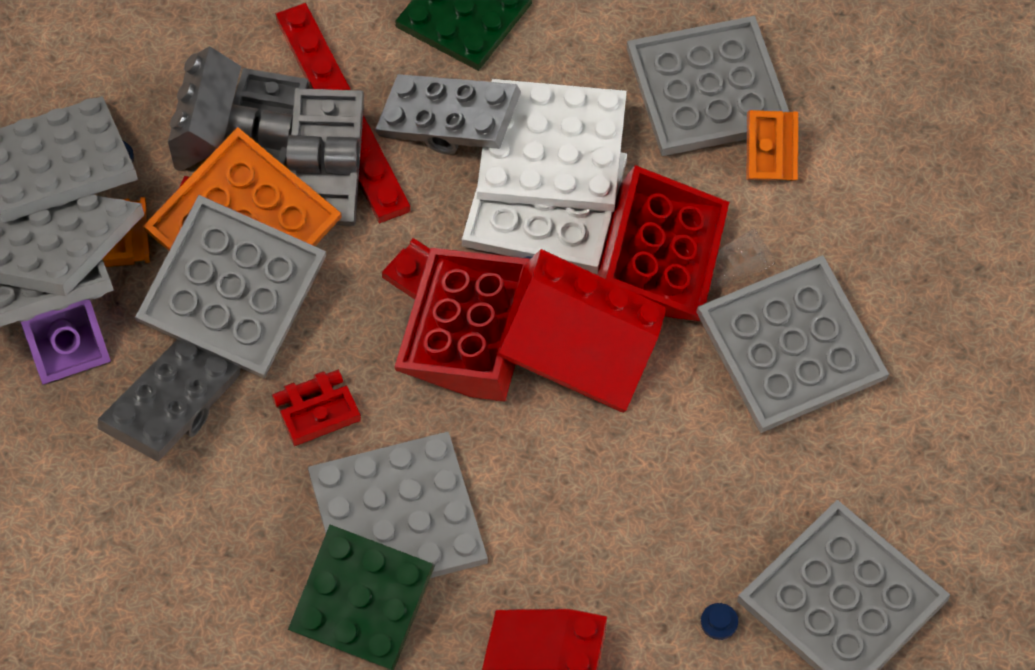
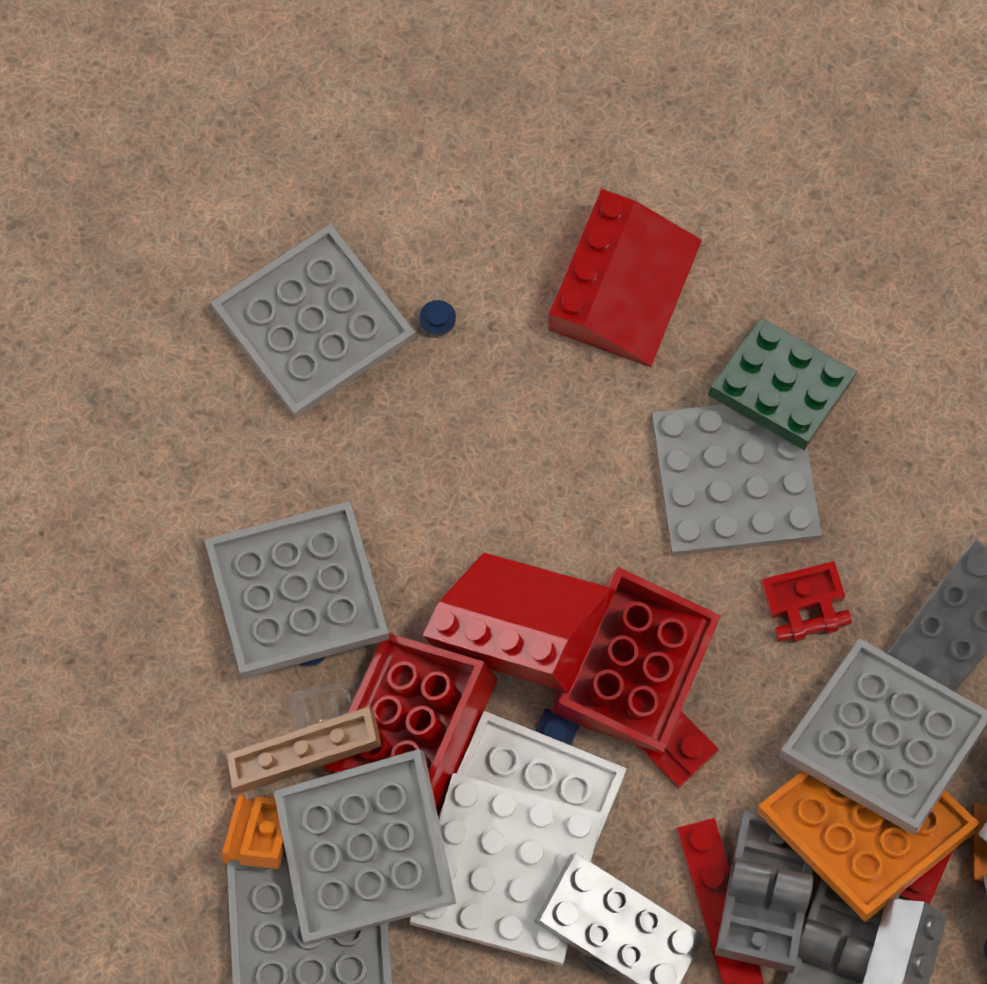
camera: 170 degrees left, 10 degrees up
none -> medium nougat plate [226,706,381,794]
none -> light grey plate [274,749,457,944]

